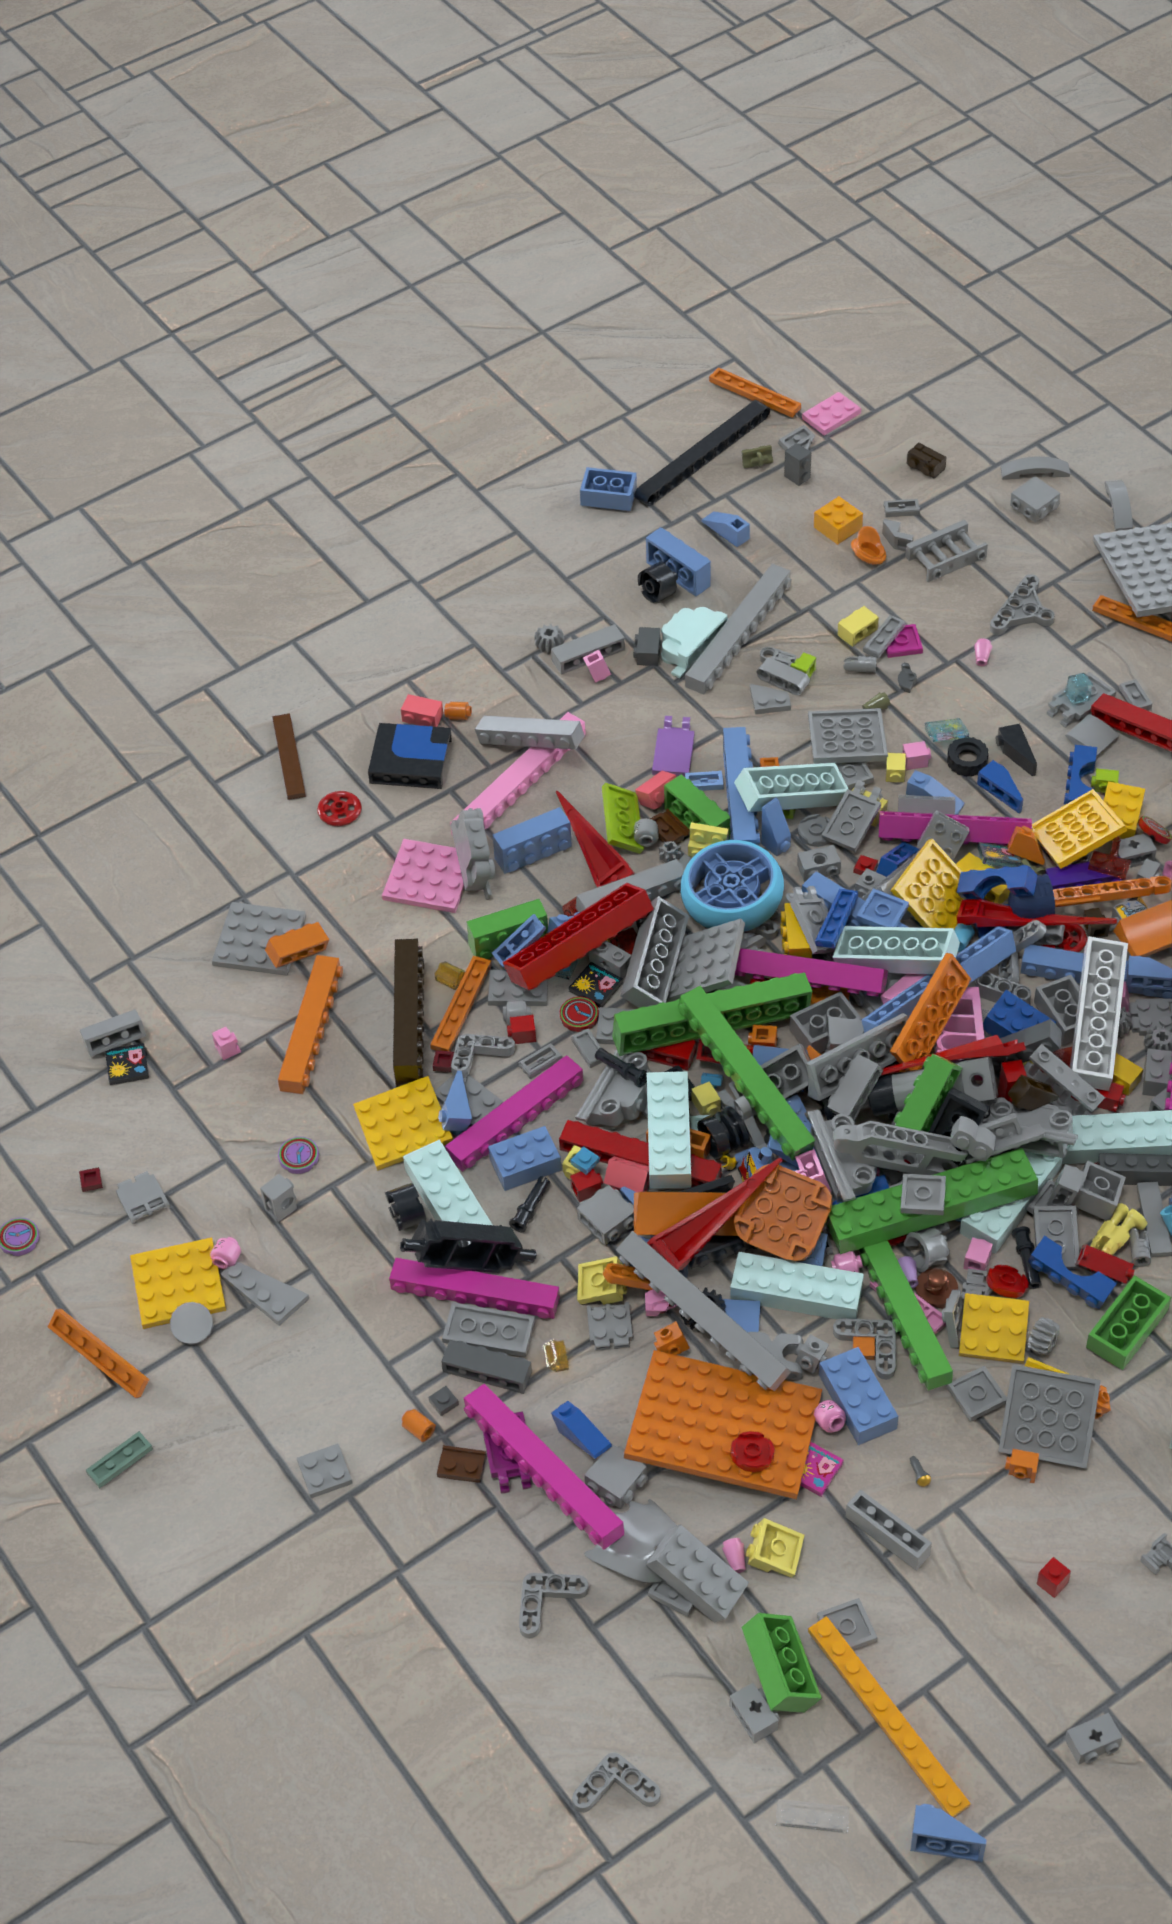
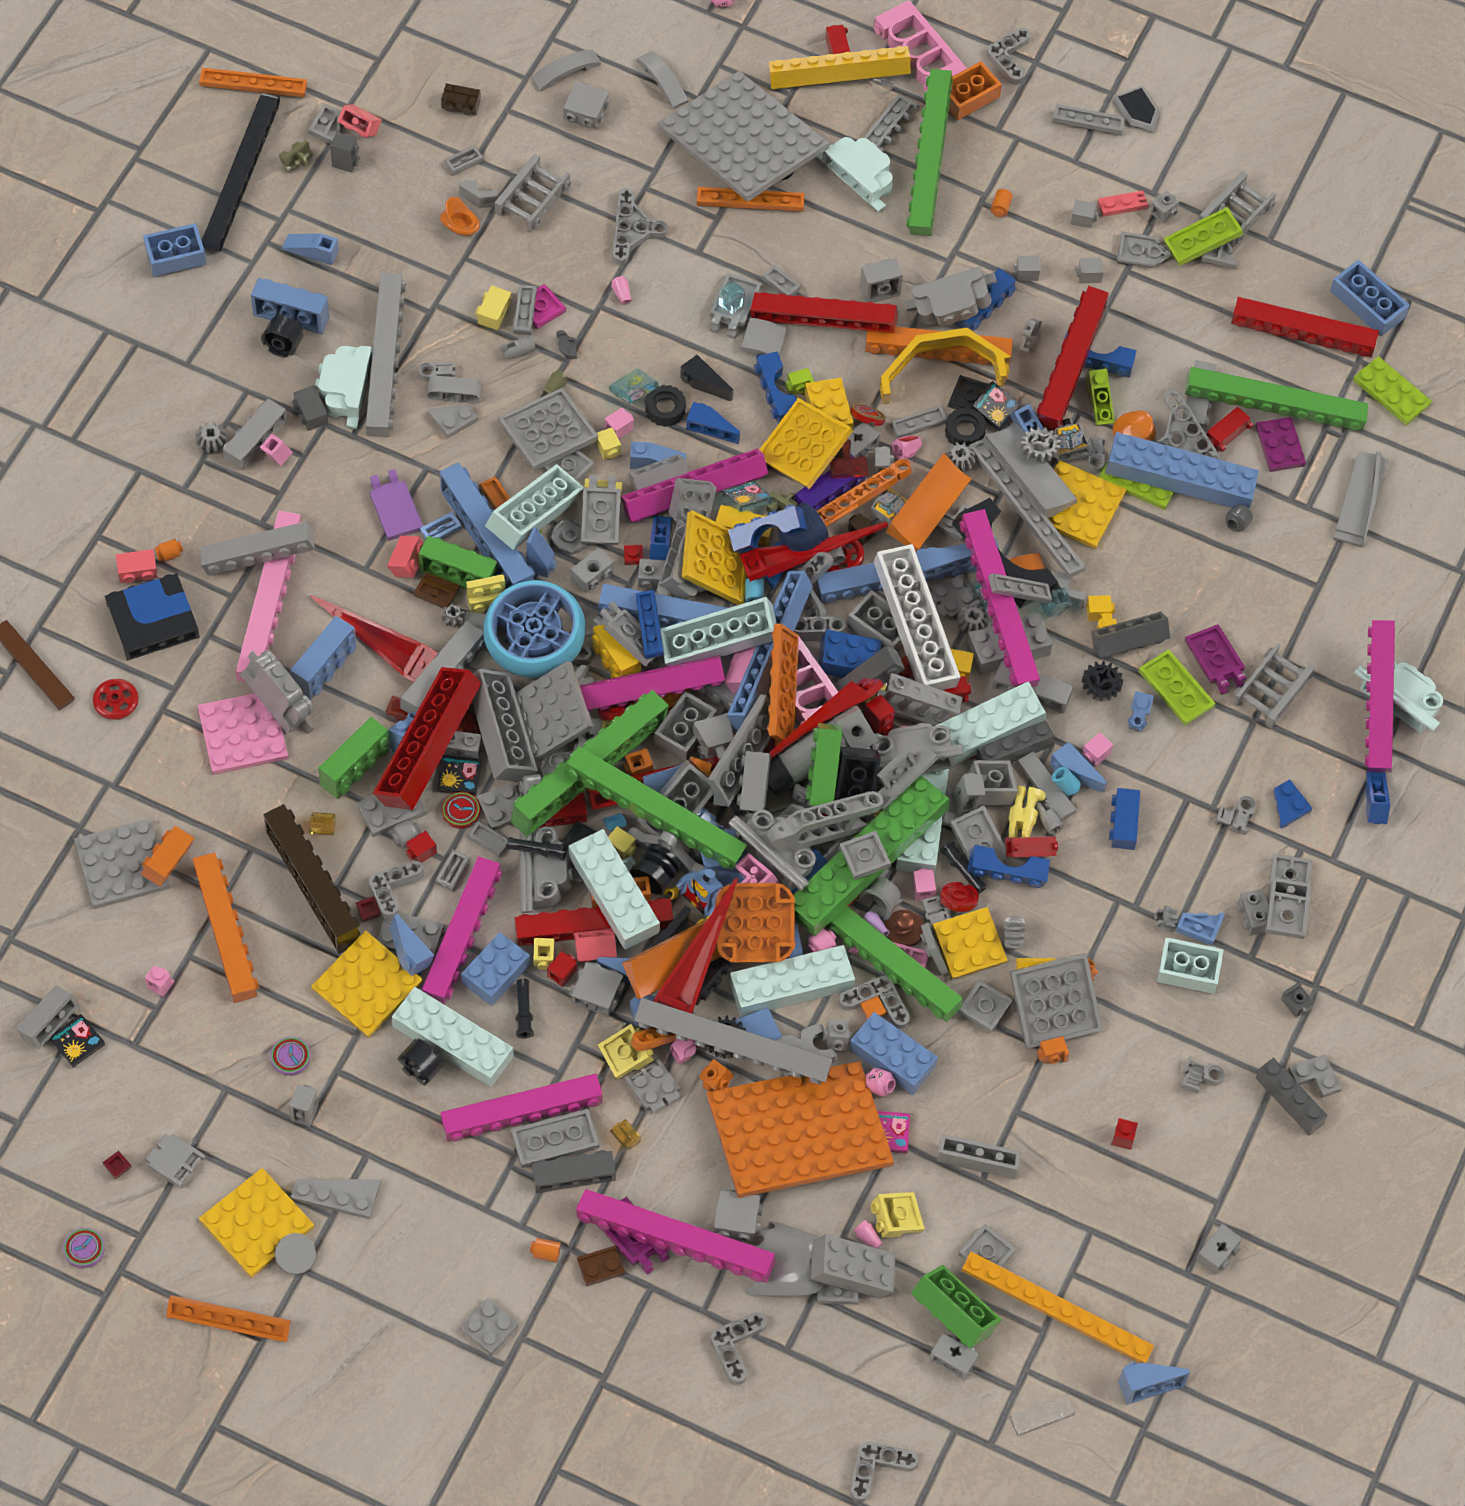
camera: 35 degrees left, 10 degrees up
sand green plate [86,1431,153,1489] -> none
bright pink head [210,1237,241,1269] -> none
black brick [400,1219,537,1273] -> none
dark grey plate [428,1386,459,1416] -> none
orange plate [430,956,492,1051] -> none
medium blue slope [492,914,546,968] -> none
blue slope [551,1401,612,1459] -> none
dark azure plate [571,1146,600,1175] -> none
lime plate [602,782,644,854] -> none
light grey head [634,818,658,847] -> none
red tile [730,1431,775,1472] -> none
lime brick [790,652,816,678] -> none
bright pink plate [802,392,861,436] -> none
light orange brick [814,496,863,545] -> none
medium blue plate [856,888,909,927] -> none
dark grey piece [910,1456,931,1487] -> none
light grey brick [950,1116,996,1161] -> none
orange slope [1007,826,1045,865] -> none
dark brown slope [1007,1075,1059,1111] -> none
bright green brick [1086,1275,1171,1370] -> none
none -> coral brick [337,104,382,138]

